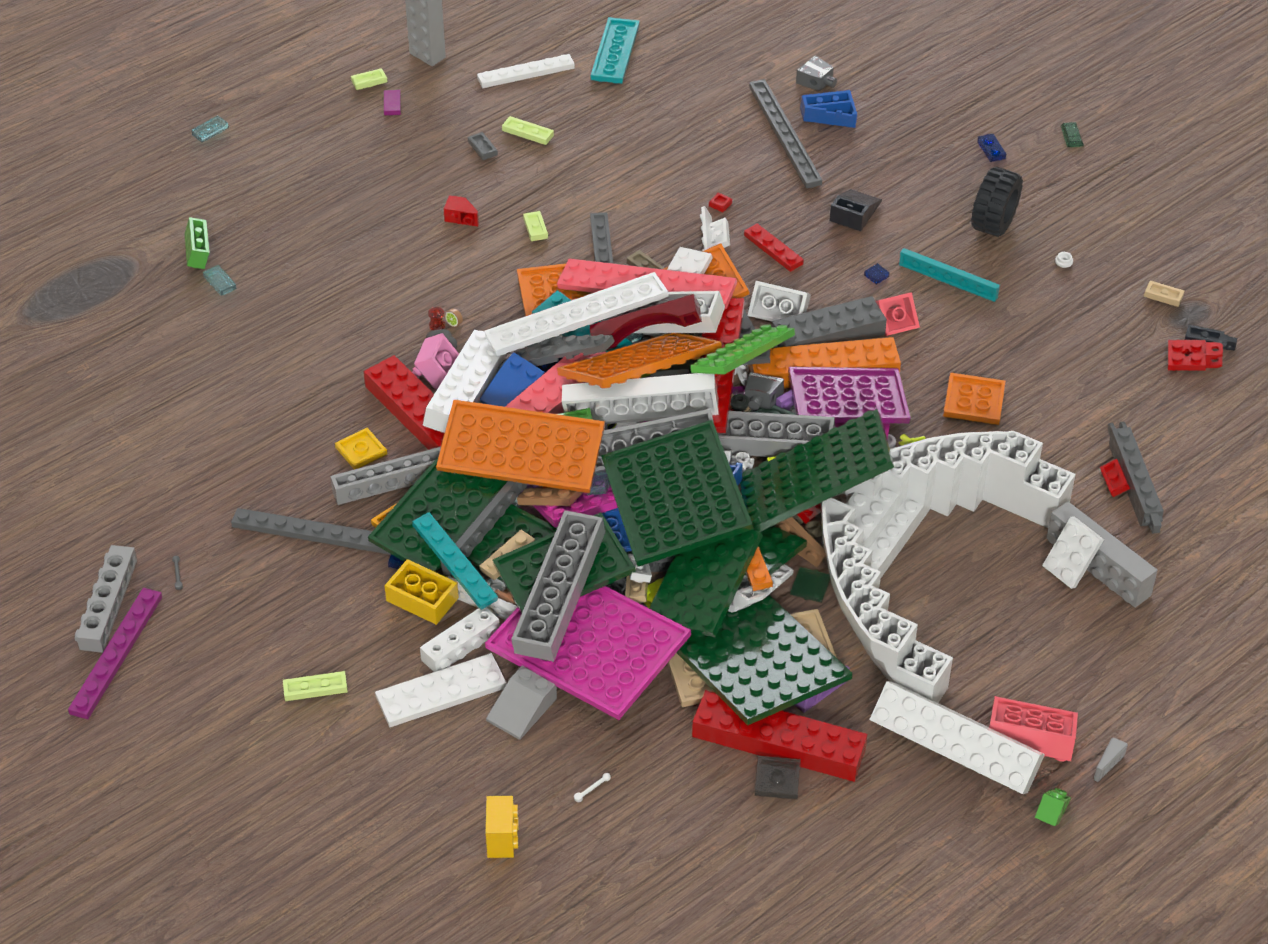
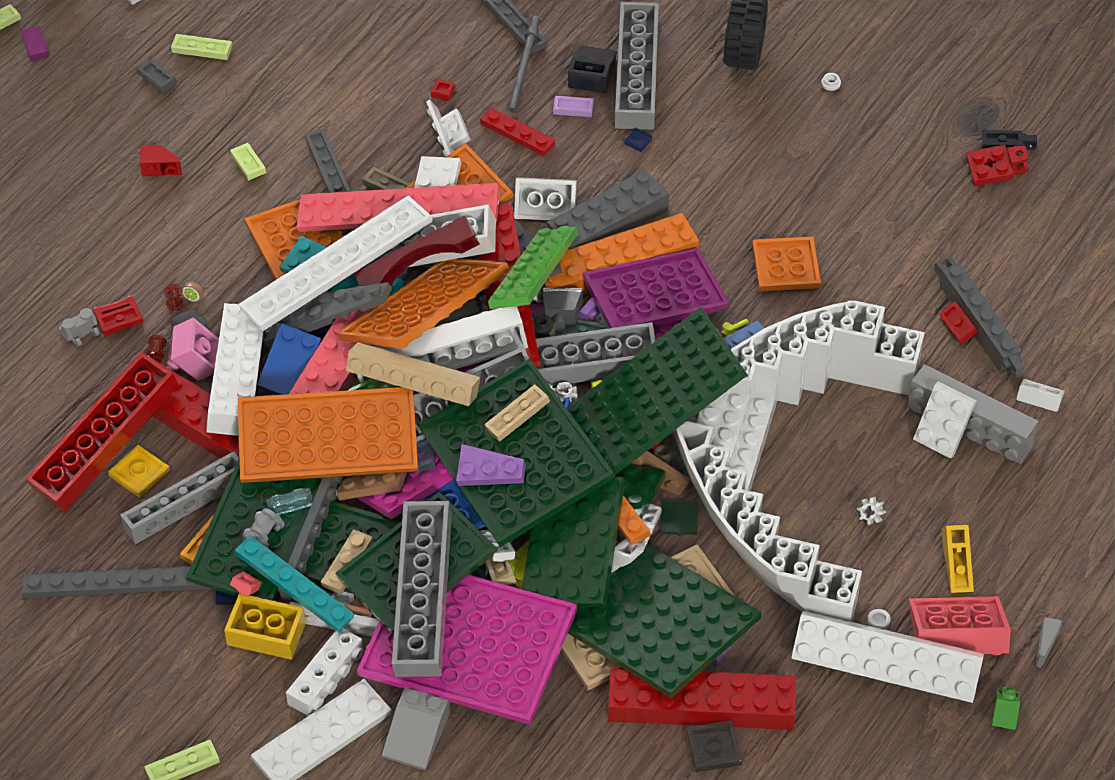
camera: 15 degrees left, 5 degrees up
coral slope [876,292,920,336] -> none
teal plate [899,248,1000,302] -> none
tan plate [1144,281,1184,307] -> none
none -> red brick [26,352,179,512]
none -> light grey piece [58,308,99,347]
none -> red plate [92,294,143,336]
none -> clear red bush [145,335,167,362]
none -> coral plate [230,572,262,596]
none -> light grey piece [243,508,285,549]
none -> clear light blue plate [266,488,312,515]
none -> tan brick [346,342,480,406]
none -> medium lavender wing [456,444,526,486]
none -> tan plate [484,384,550,442]
none -> flat silver bar [508,16,540,112]
none -> lavender tile [553,96,594,117]
none -> light grey brick [615,2,659,130]
none -> white gear [857,497,886,525]
none -> white tile [867,609,891,630]
none -> yellow slope [942,525,974,593]
none -> white slope [1017,379,1065,412]

